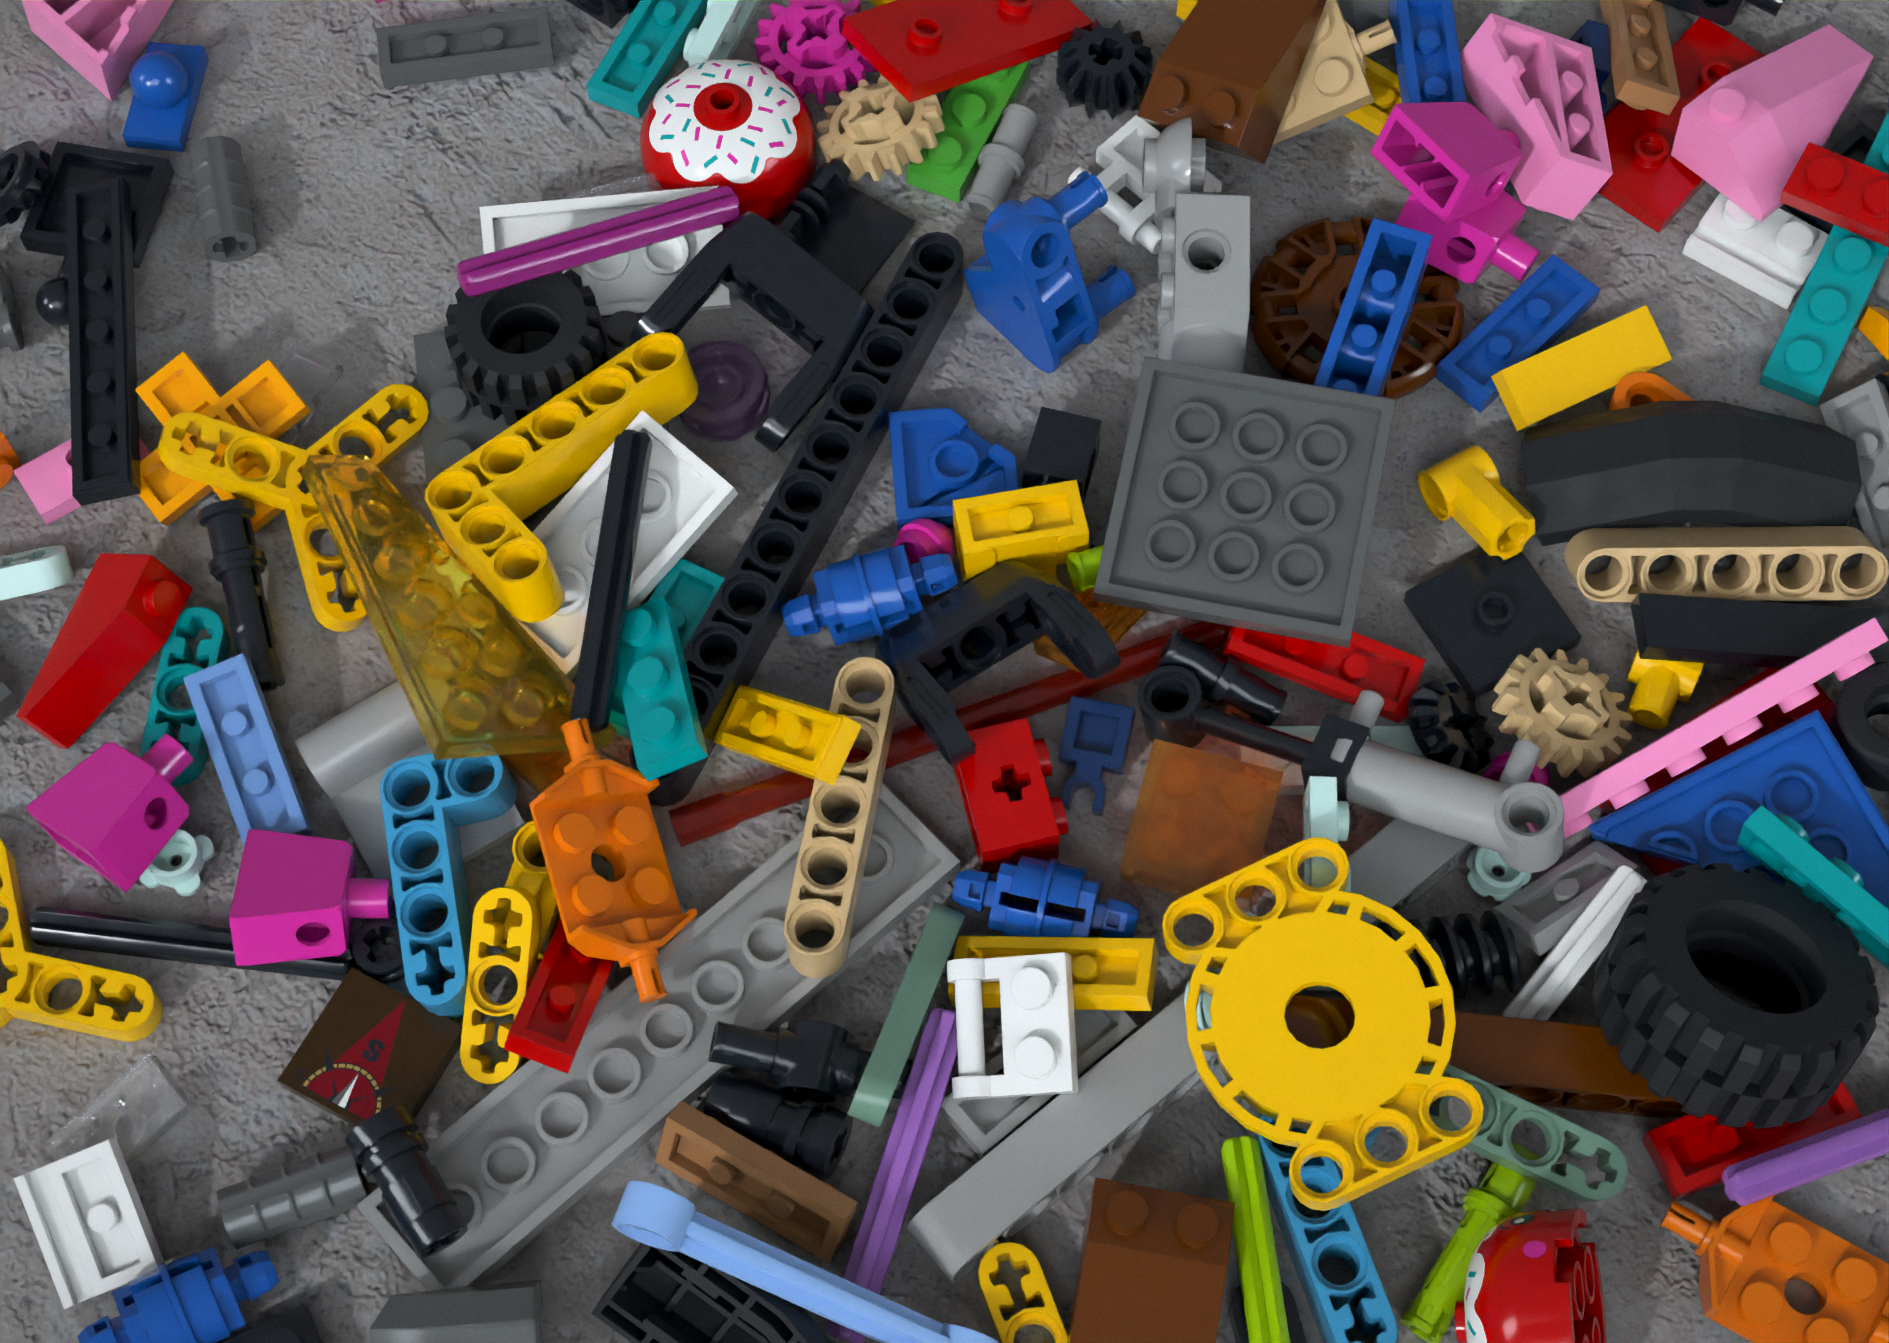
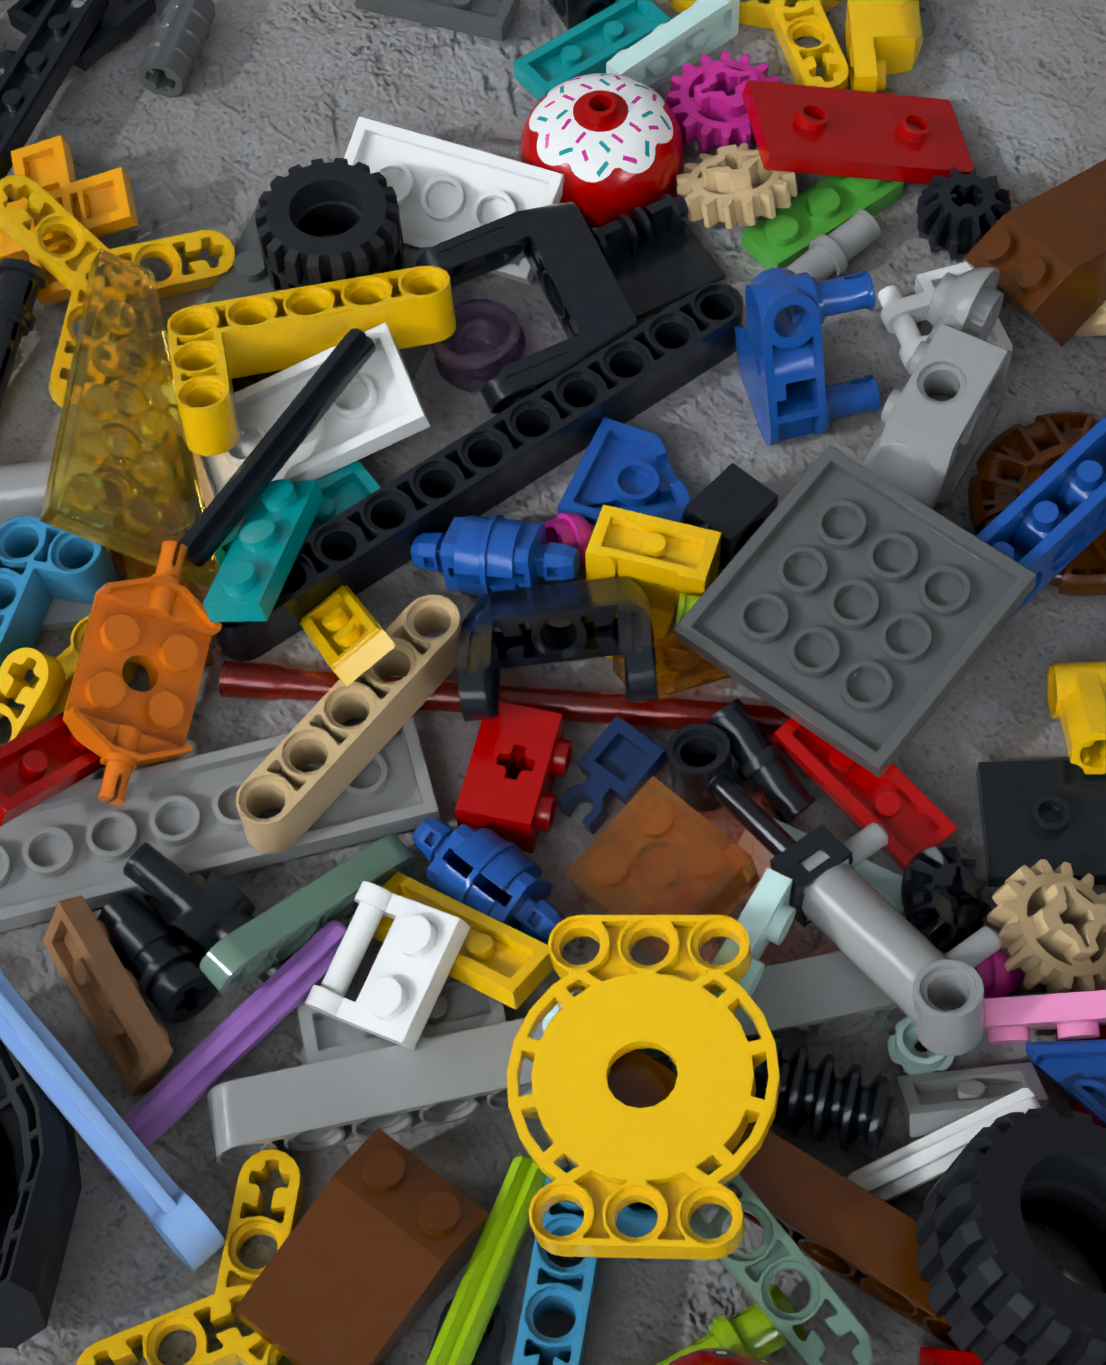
camera: 30 degrees right, 5 degrees down
magenta axle [457,186,740,297] -> none

